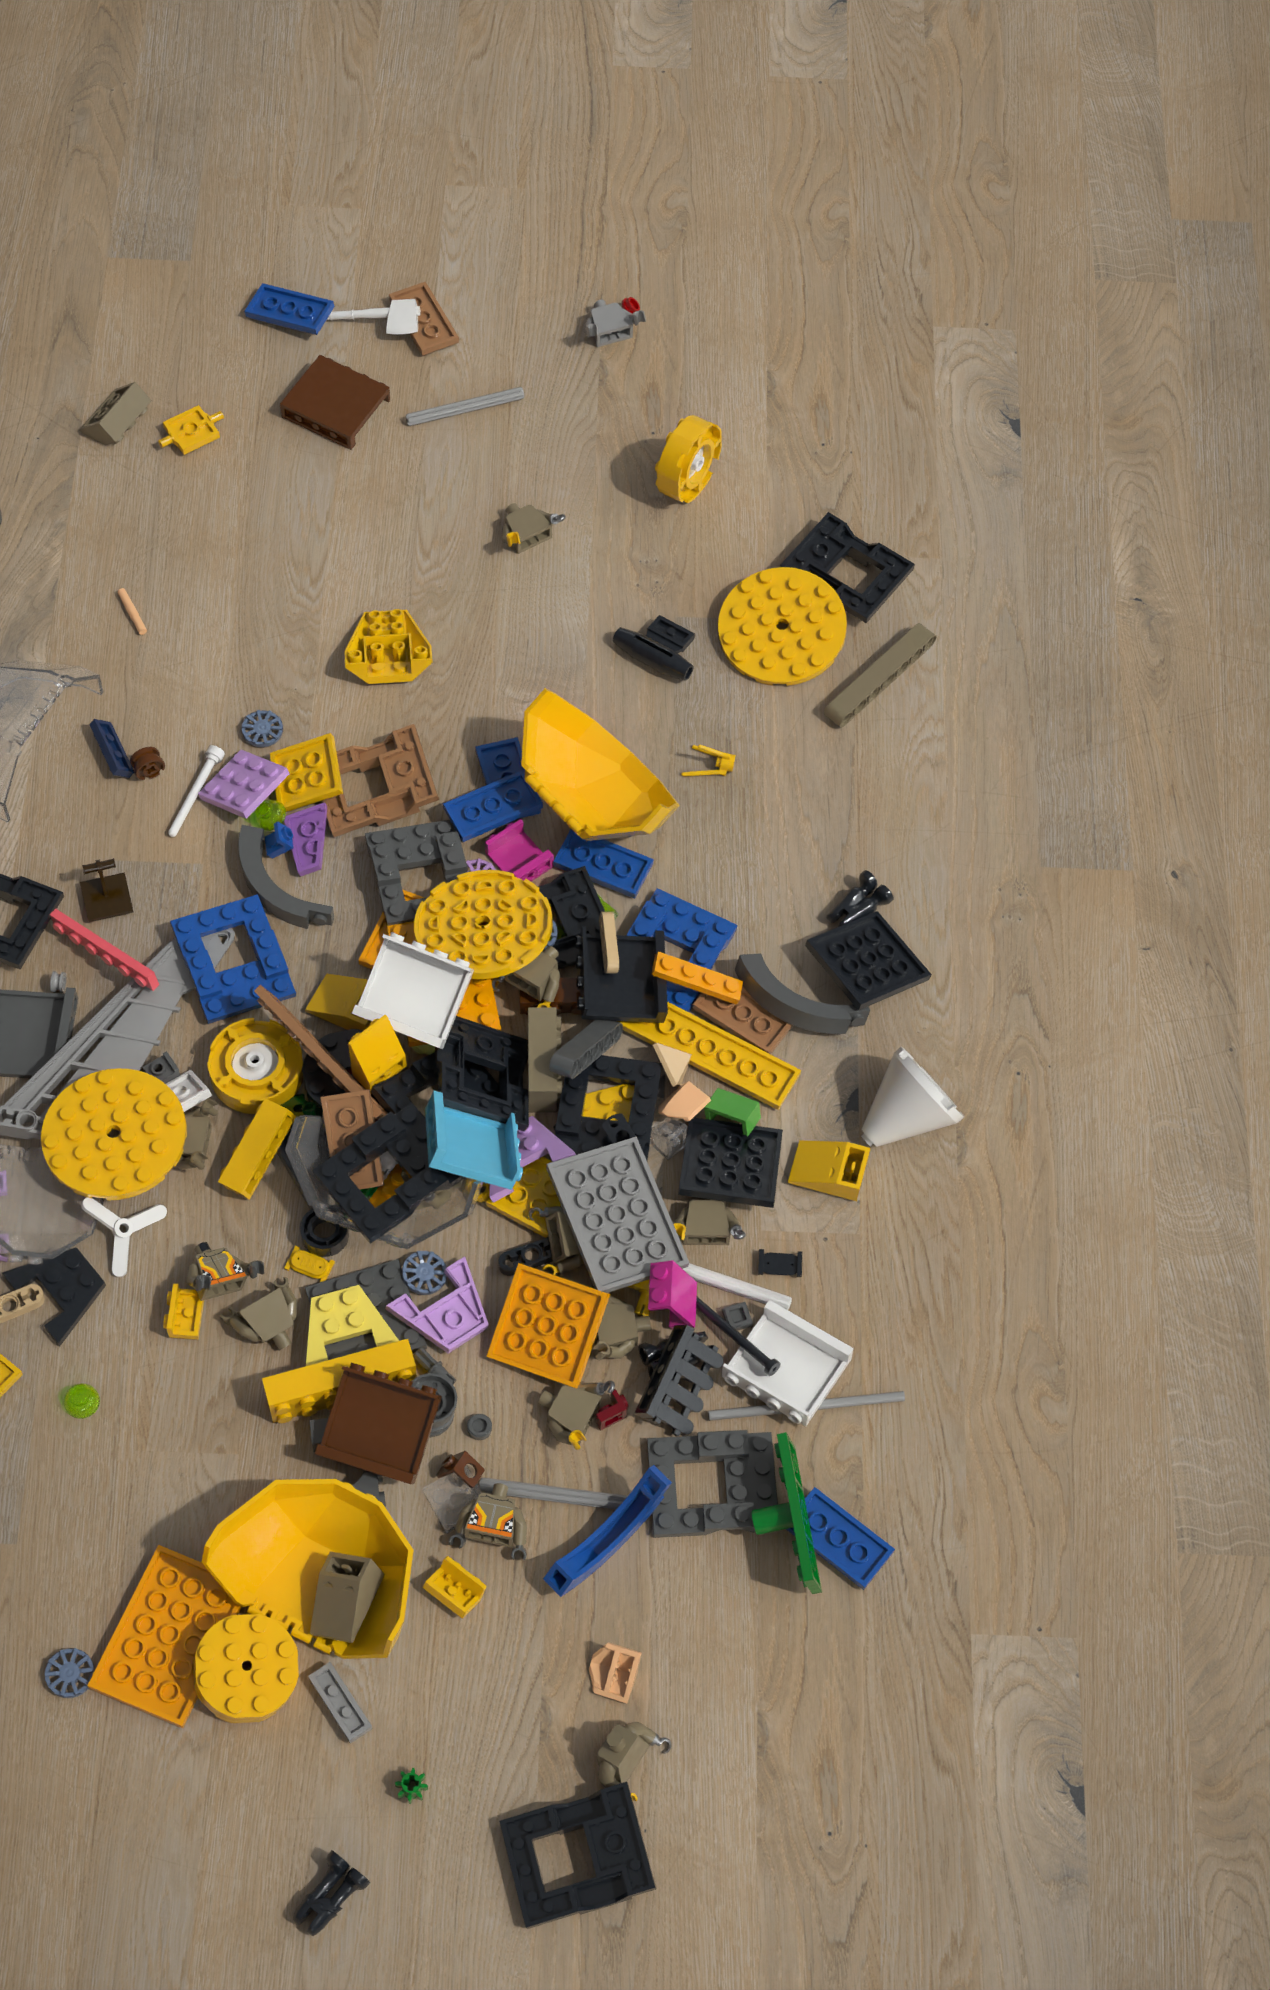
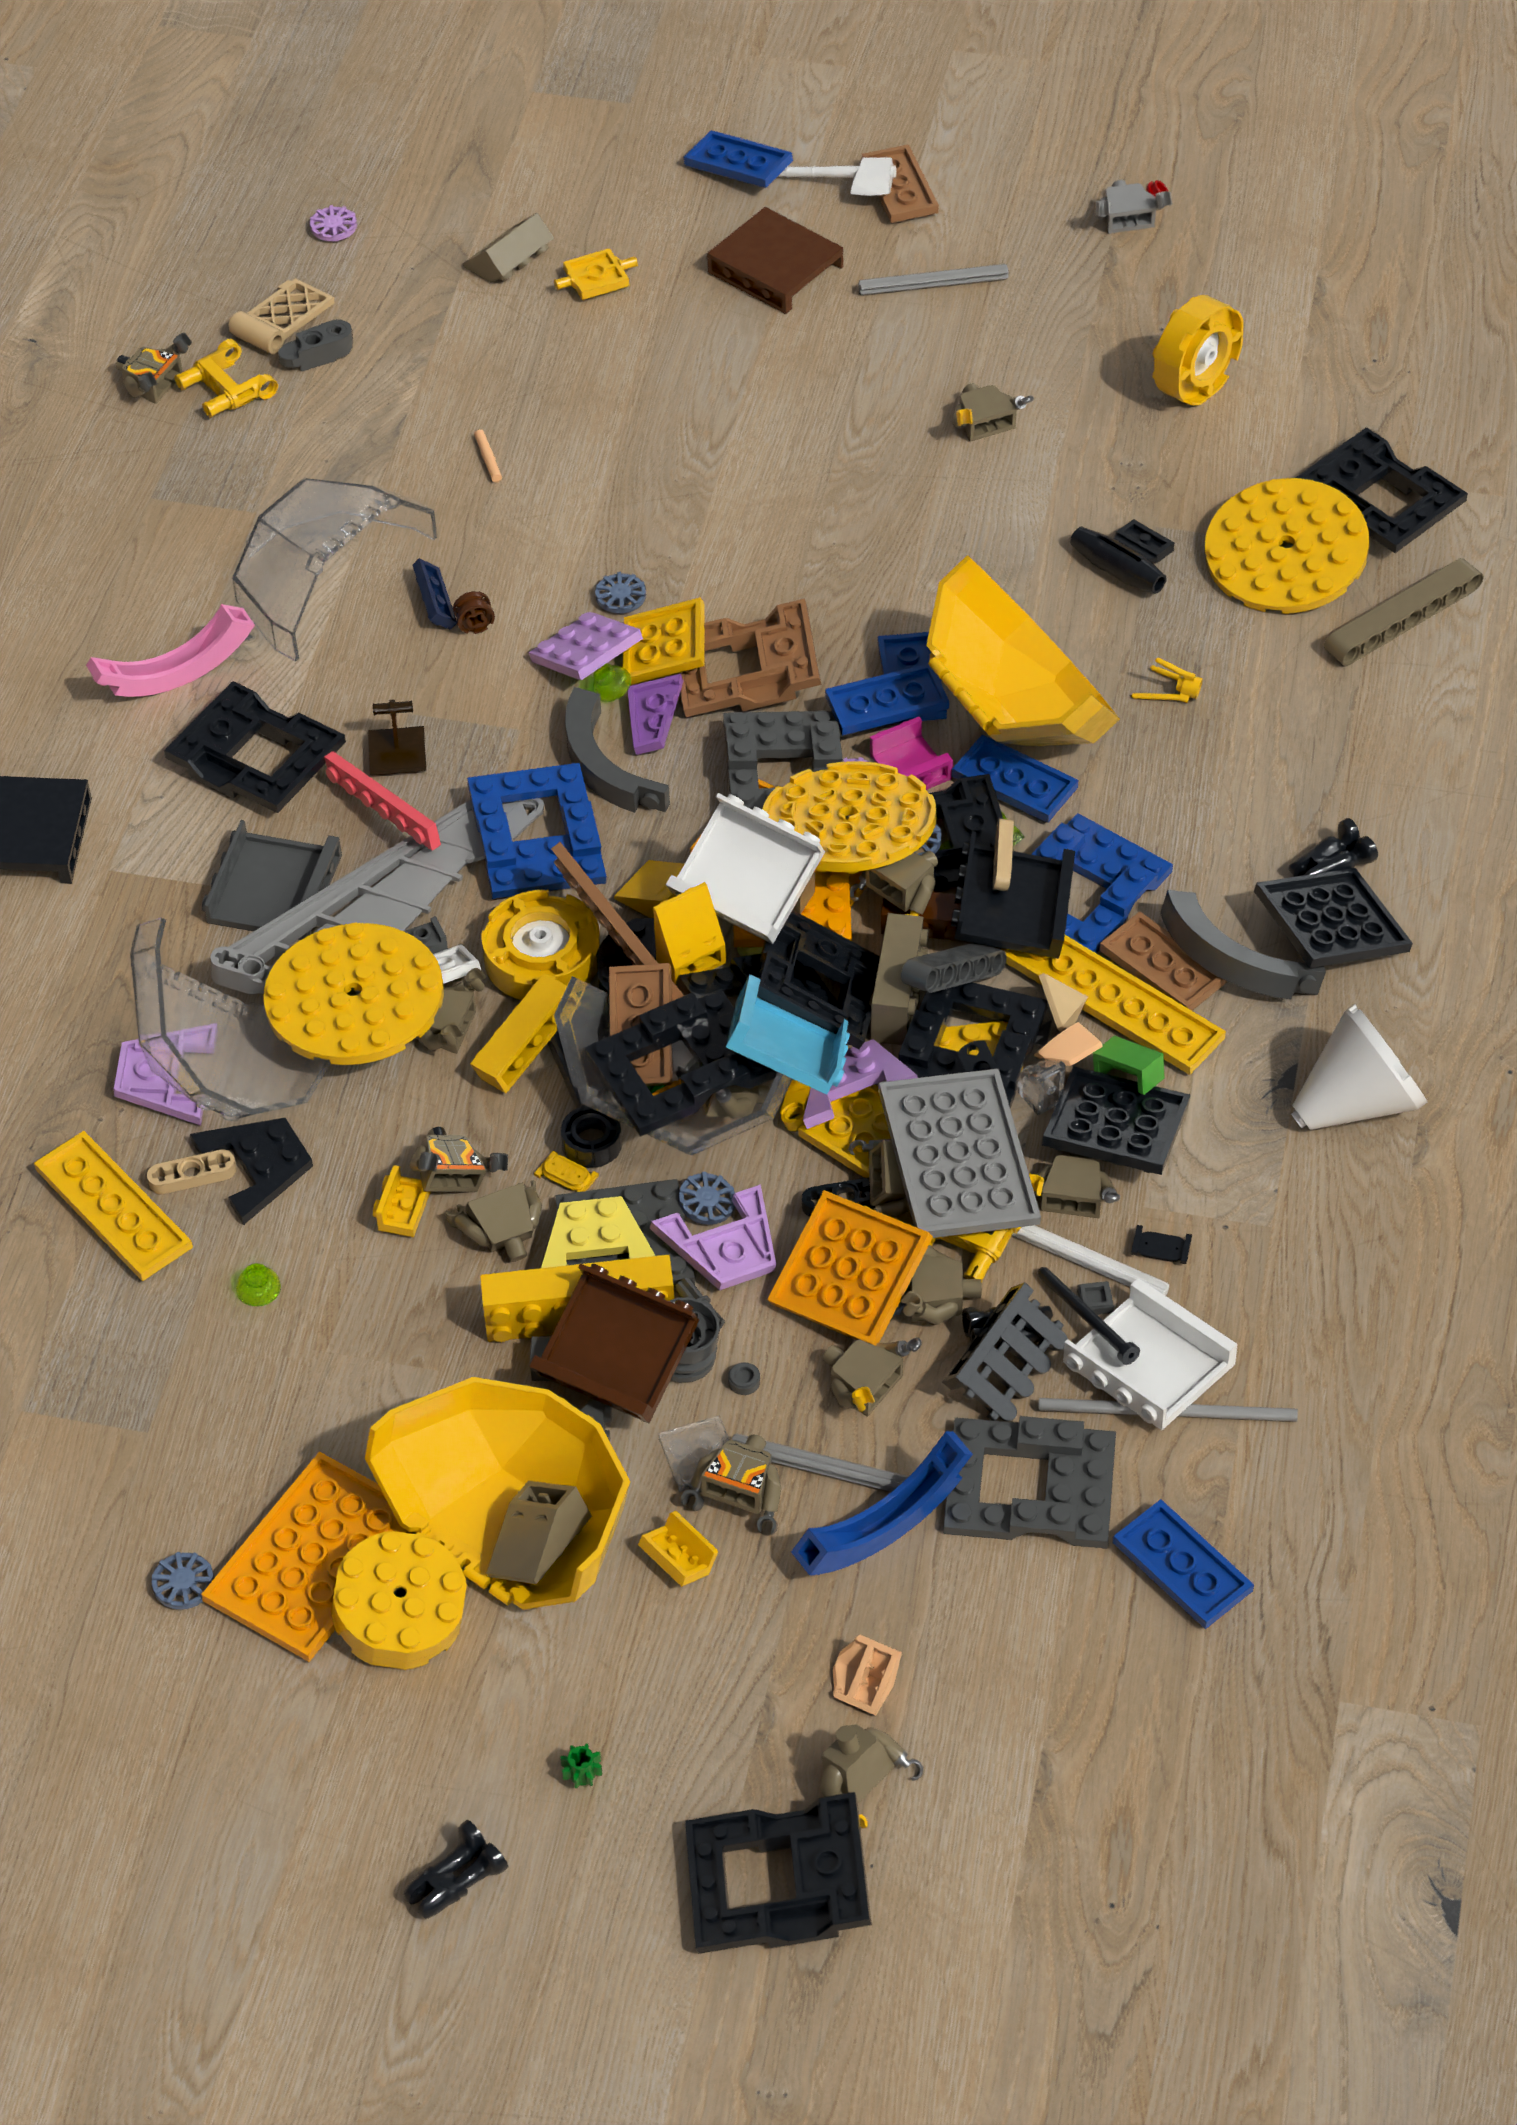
camera: 15 degrees right, 10 degrees down
light grey bush [50,971,67,993] -> none
white piece [81,1198,167,1277] -> none
white piece [168,745,225,837] -> none
blue bracket [265,822,294,859] -> none
light grey plate [308,1662,373,1744] -> none
yellow wedge [344,609,433,684] -> none
reddish brown bracket [436,1451,485,1488] -> none
dark red bracket [596,1389,629,1431] -> none
dark pink panel [648,1260,697,1330] -> none
light orange plate [651,951,743,1004] -> none
green plate [752,1432,822,1594] -> none
yellow slope [788,1140,871,1201] -> none

